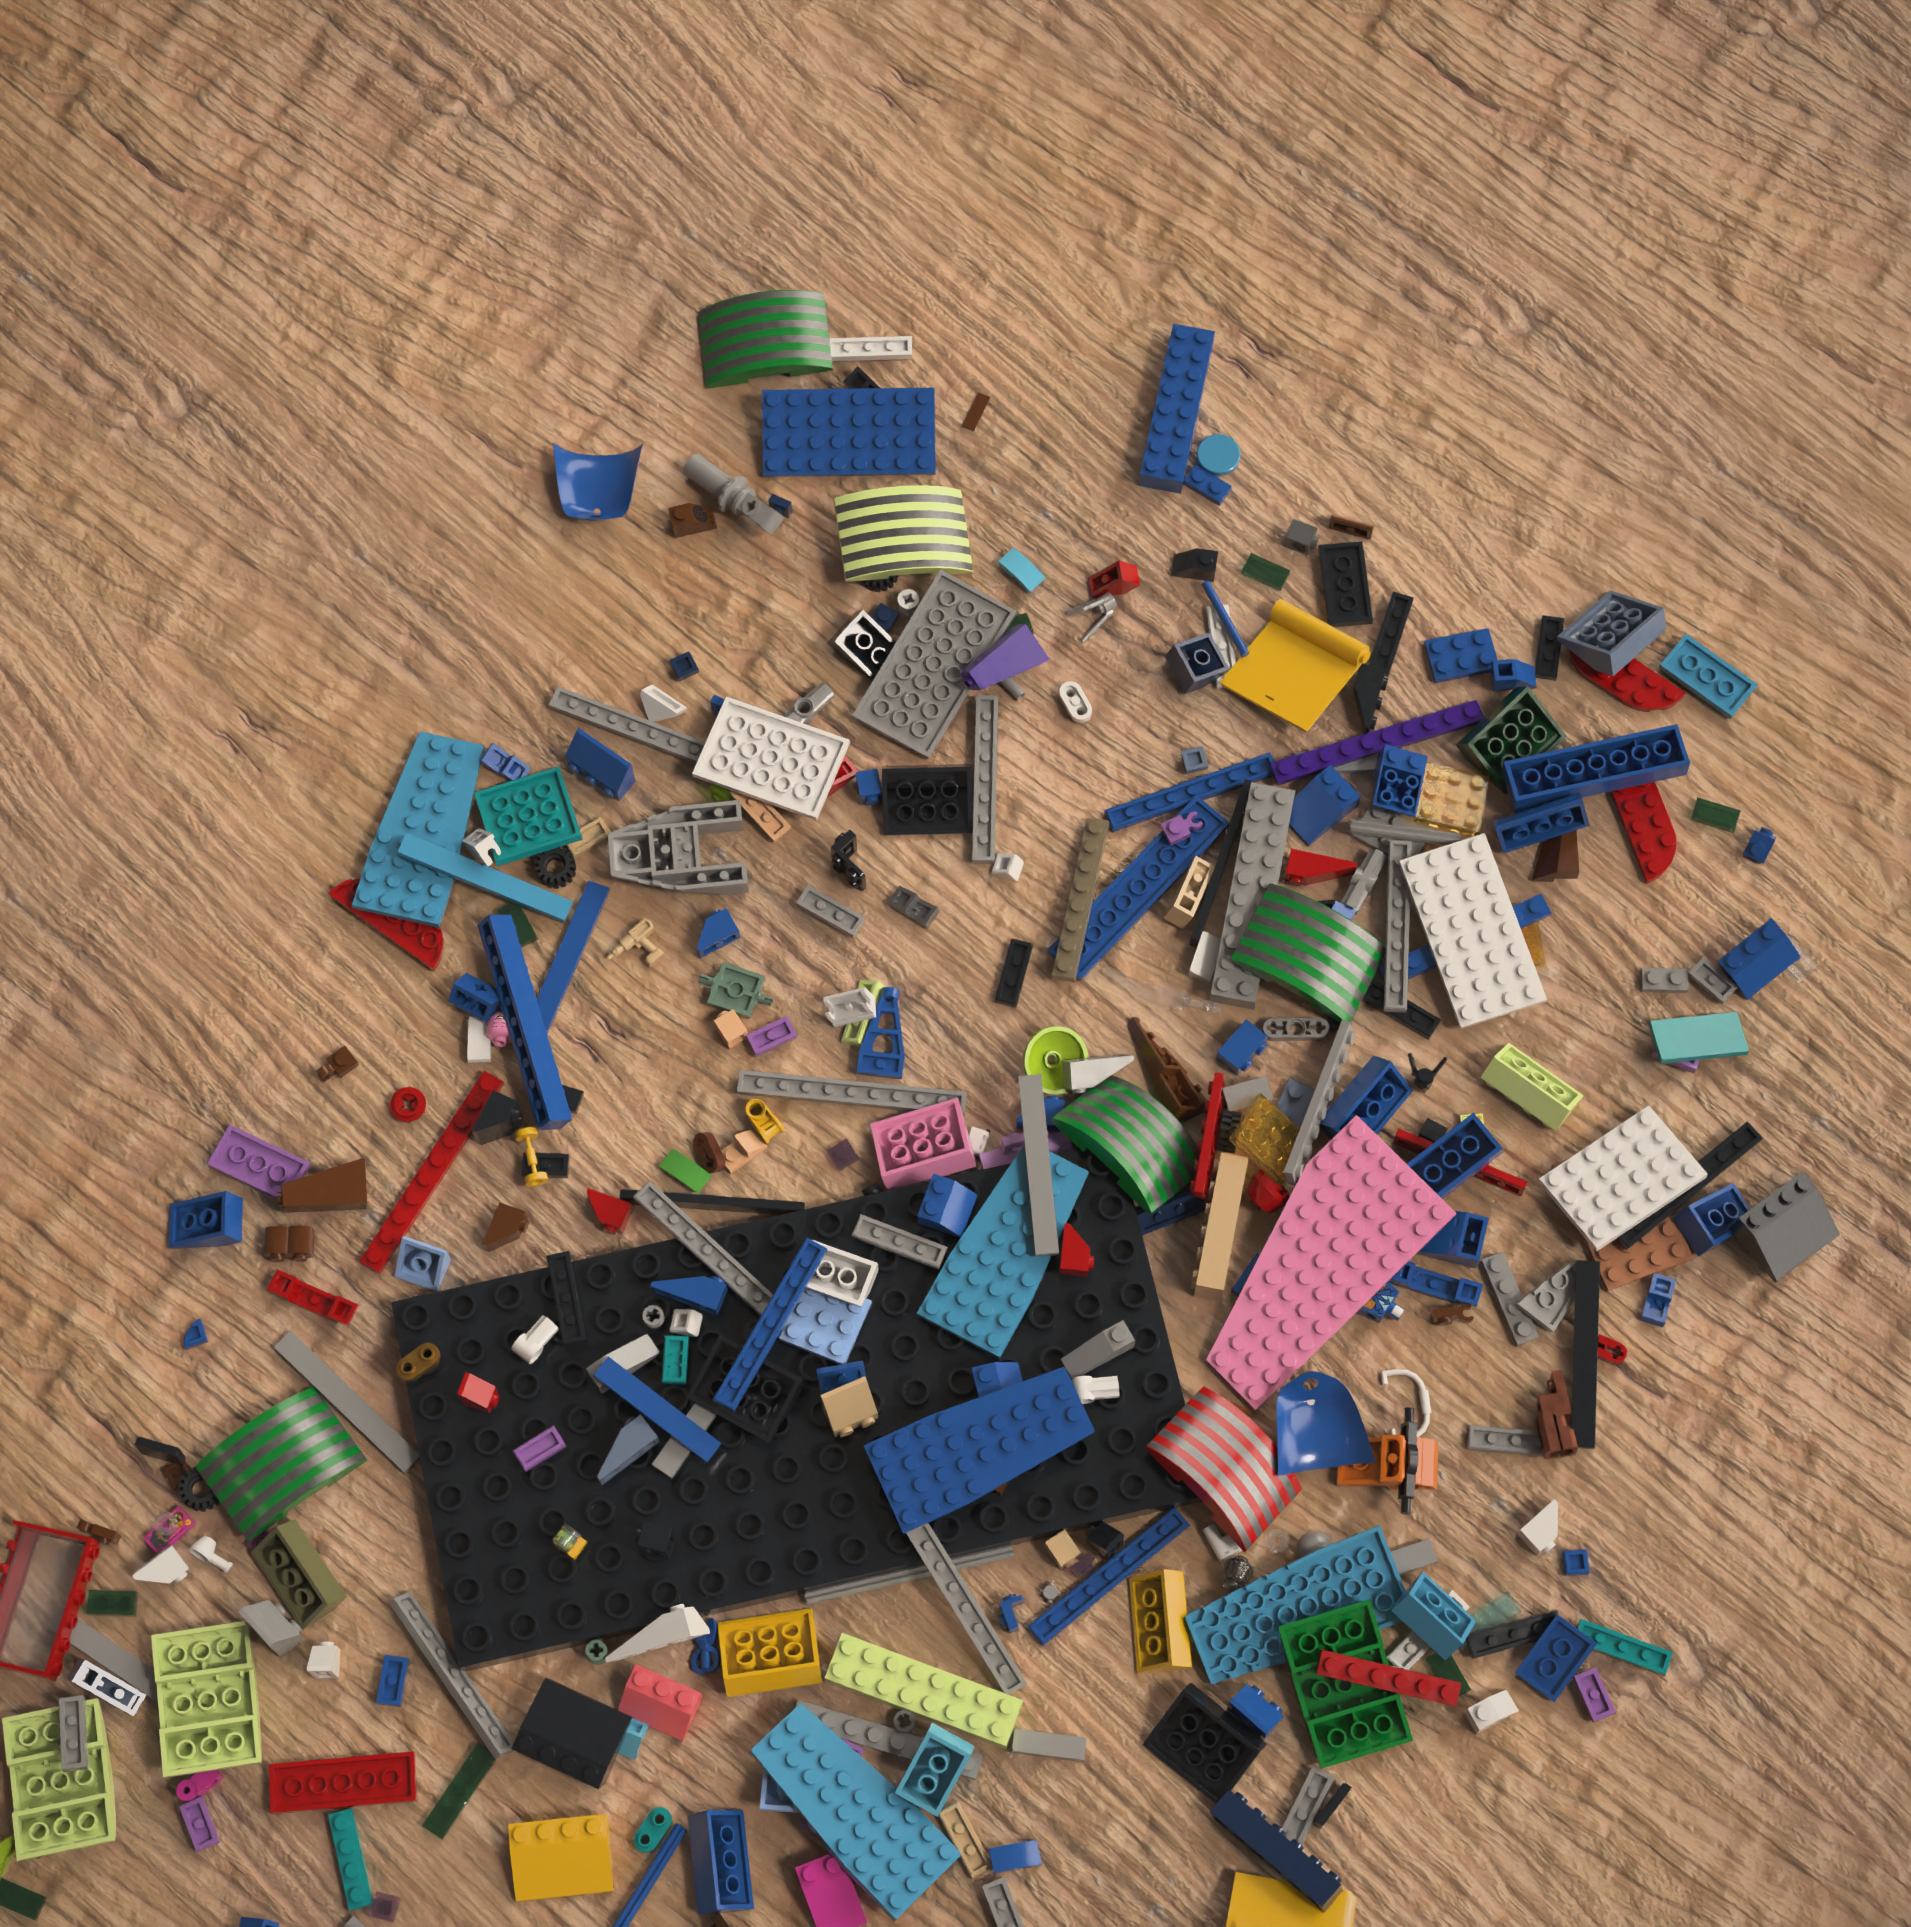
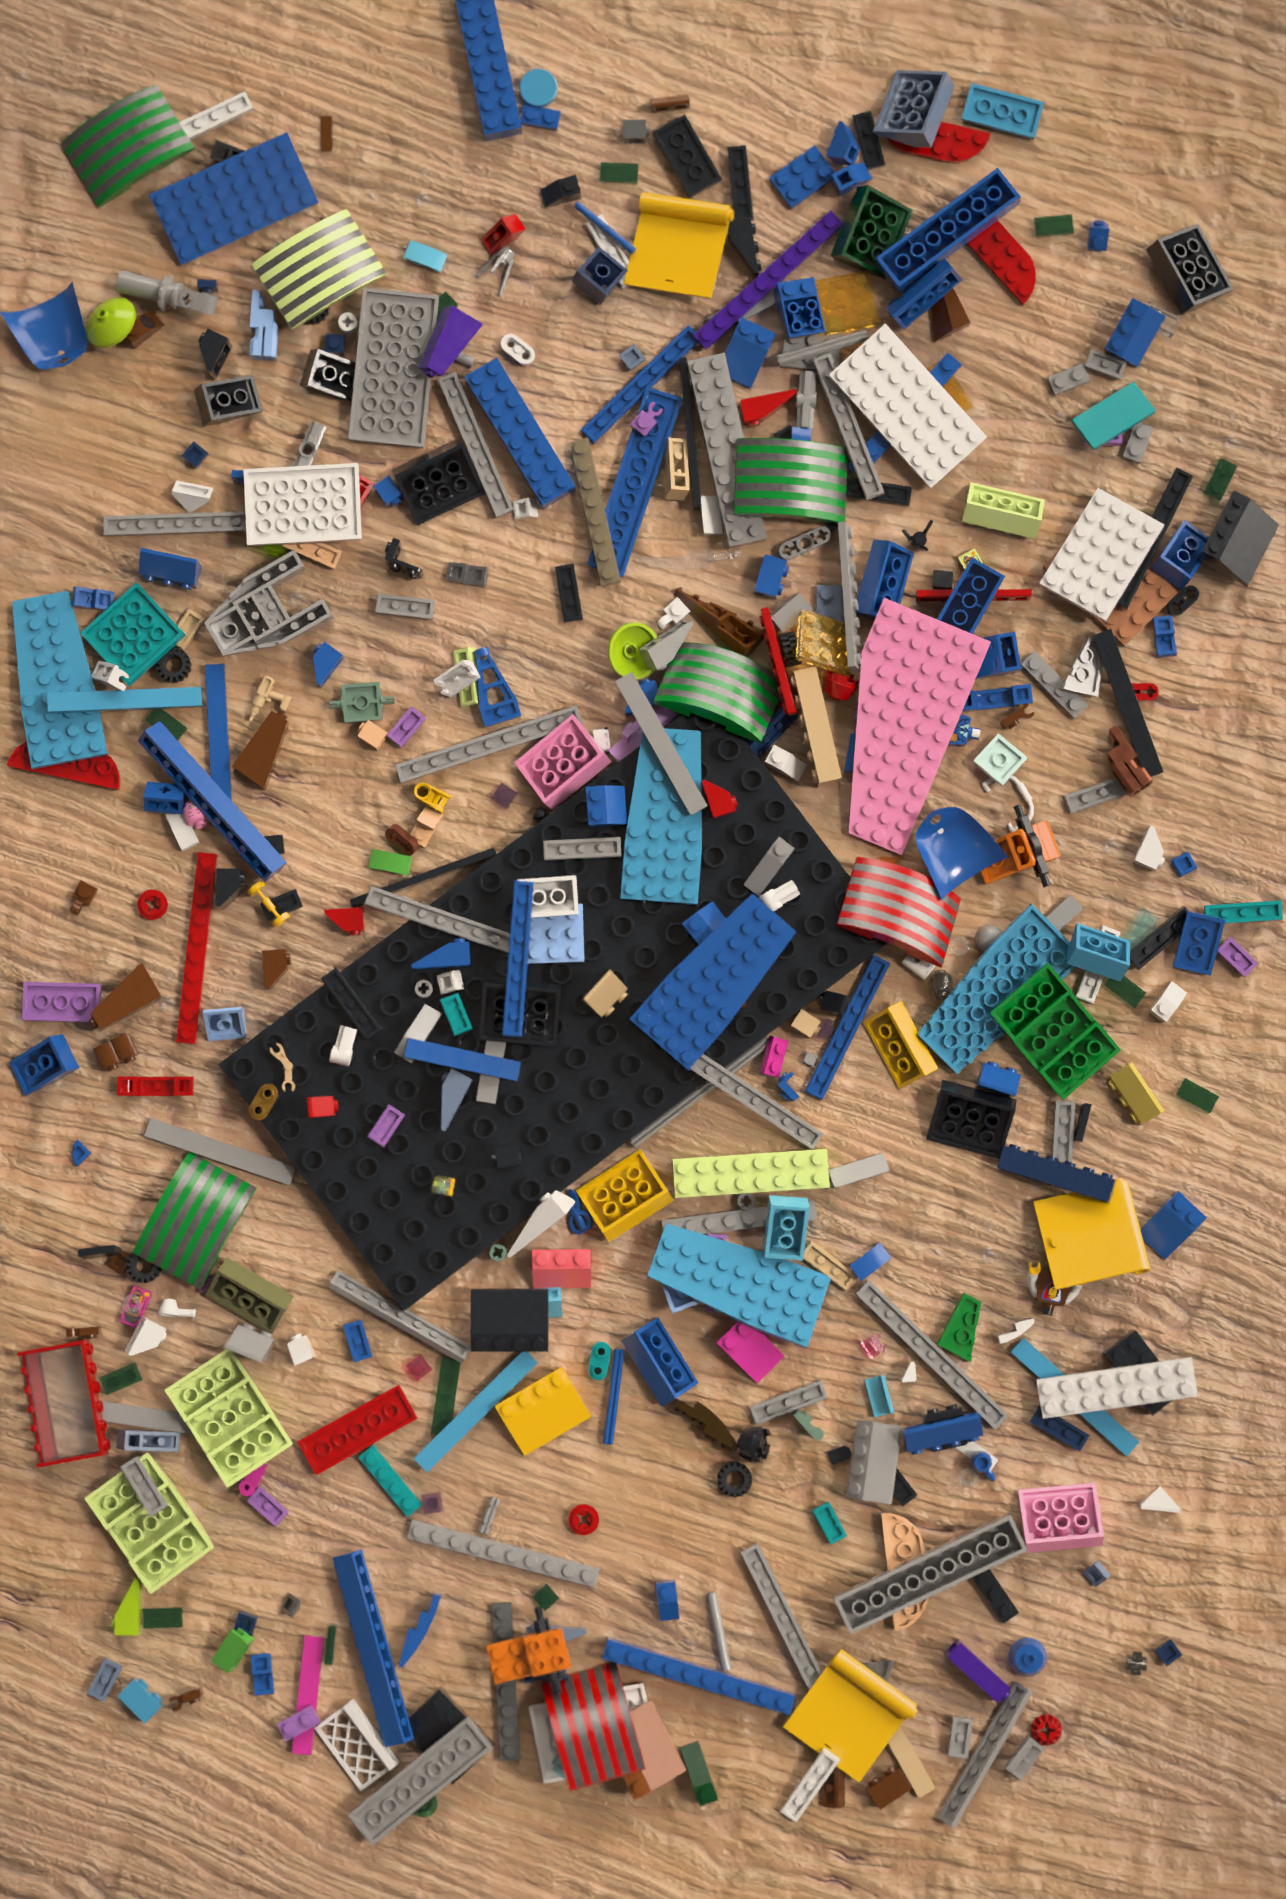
camera: 25 degrees left, 15 degrees up
blue plate [816,1361,867,1394] -> none
red plate [1315,1649,1461,1707] -> none
none -> lime dish [86,297,136,348]
none -> black slope [194,375,263,426]
none -> black slope [198,328,232,381]
none -> reddish brown slope [232,711,289,790]
none -> light blue plate [249,290,279,361]
none -> tan piece [270,1043,295,1091]
none -> clear pink tile [406,1354,433,1381]
none -> dark azure tile [413,1352,538,1472]
none -> blue brick [464,357,576,510]
none -> white plate [658,597,690,630]
none -> dark pink plate [759,1035,788,1078]
none -> white slope [765,745,807,782]
none -> blue slope [826,121,860,166]
none -> light aqua plate [973,733,1027,787]
none -> light yellow slope [1108,1063,1164,1125]
none -> light grey plate [1122,423,1154,464]
none -> black slope [1146,224,1234,315]
none -> black beam [1167,585,1199,617]
none -> clear green tile [1176,1078,1219,1114]
none -> clear green plate [1203,458,1237,501]

